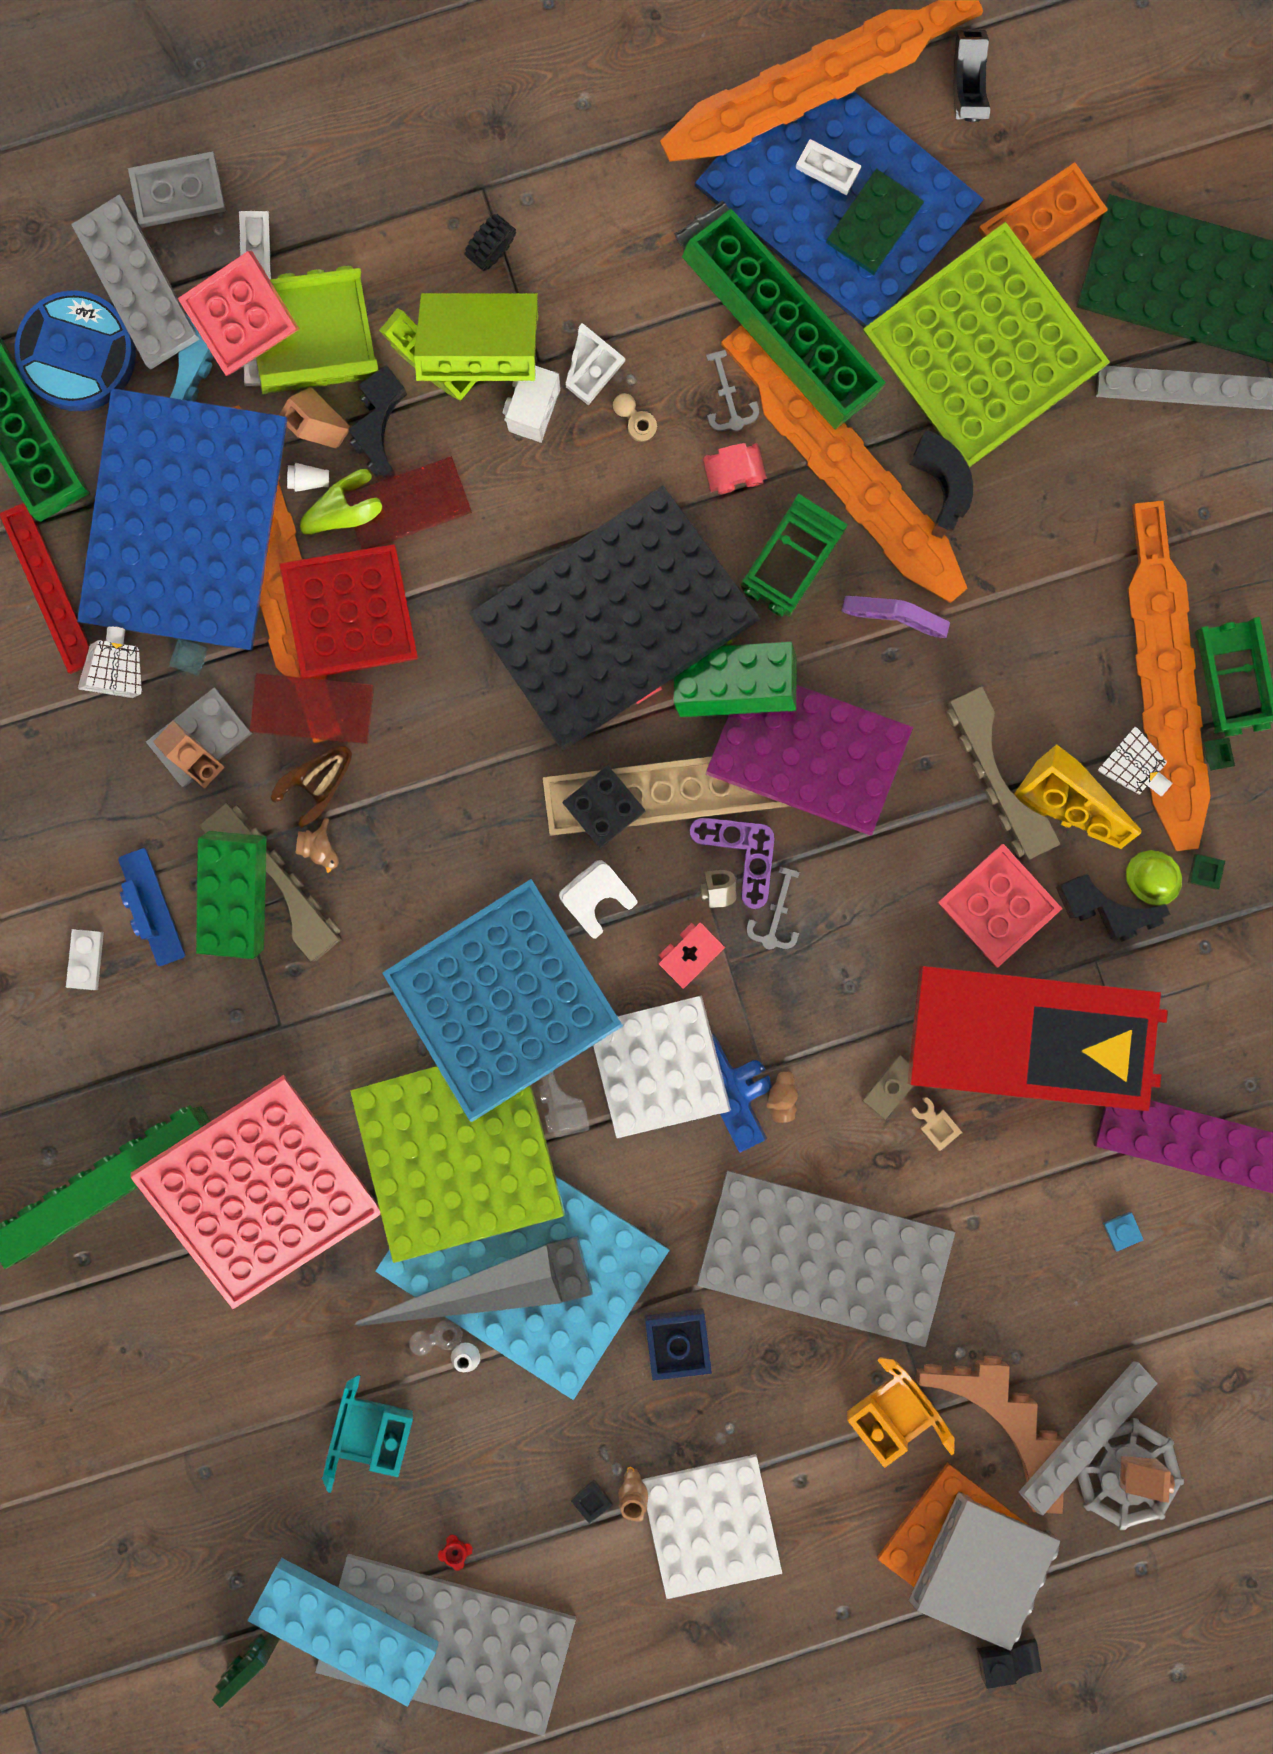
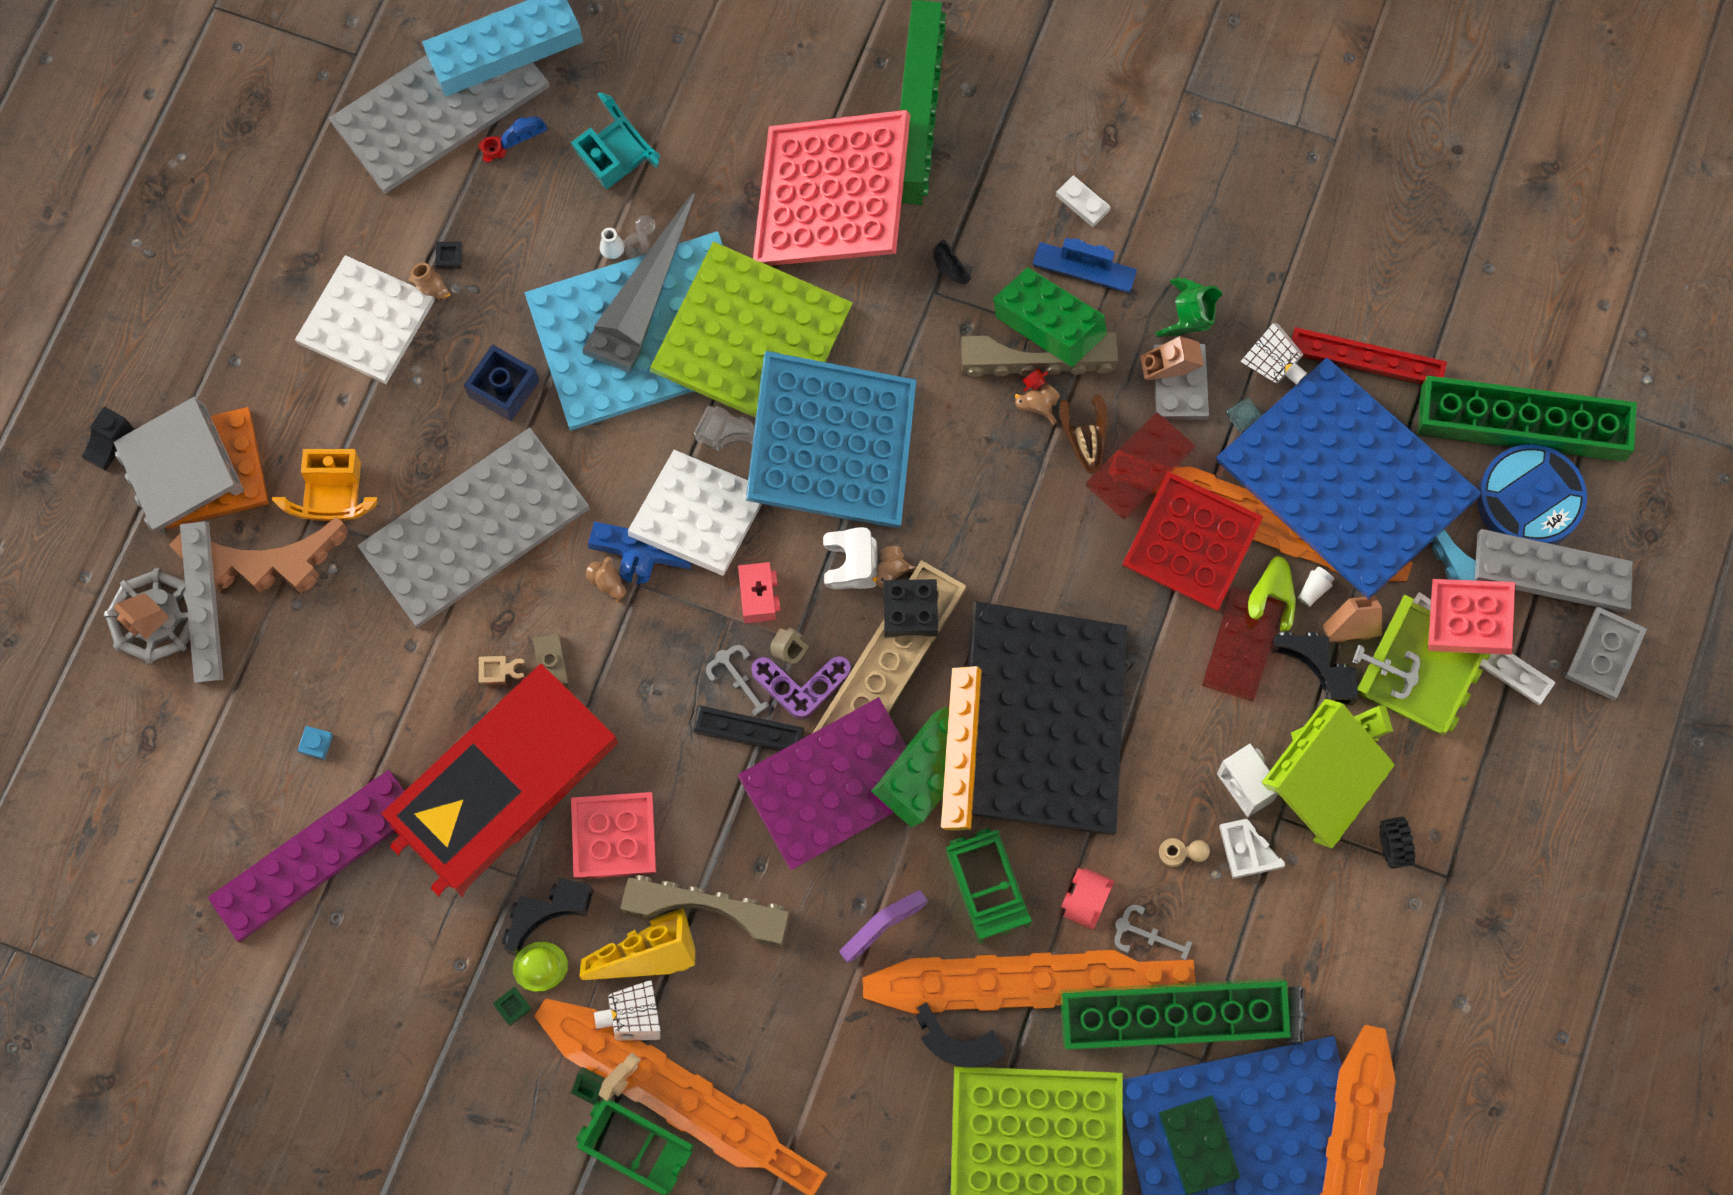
camera: 130 degrees right, 15 degrees down
white plate [796,139,861,195] -> none
none -> blue plate [500,116,548,149]
none -> tan plate [599,1053,641,1101]
none -> black tile [693,706,804,751]
none -> medium nougat animal [872,546,917,588]
none -> black plate [933,240,971,284]
none -> plate [941,667,981,830]
none -> red plate [1022,368,1049,392]
none -> green helmet [1155,277,1223,337]
none -> light grey piece [1352,645,1420,699]

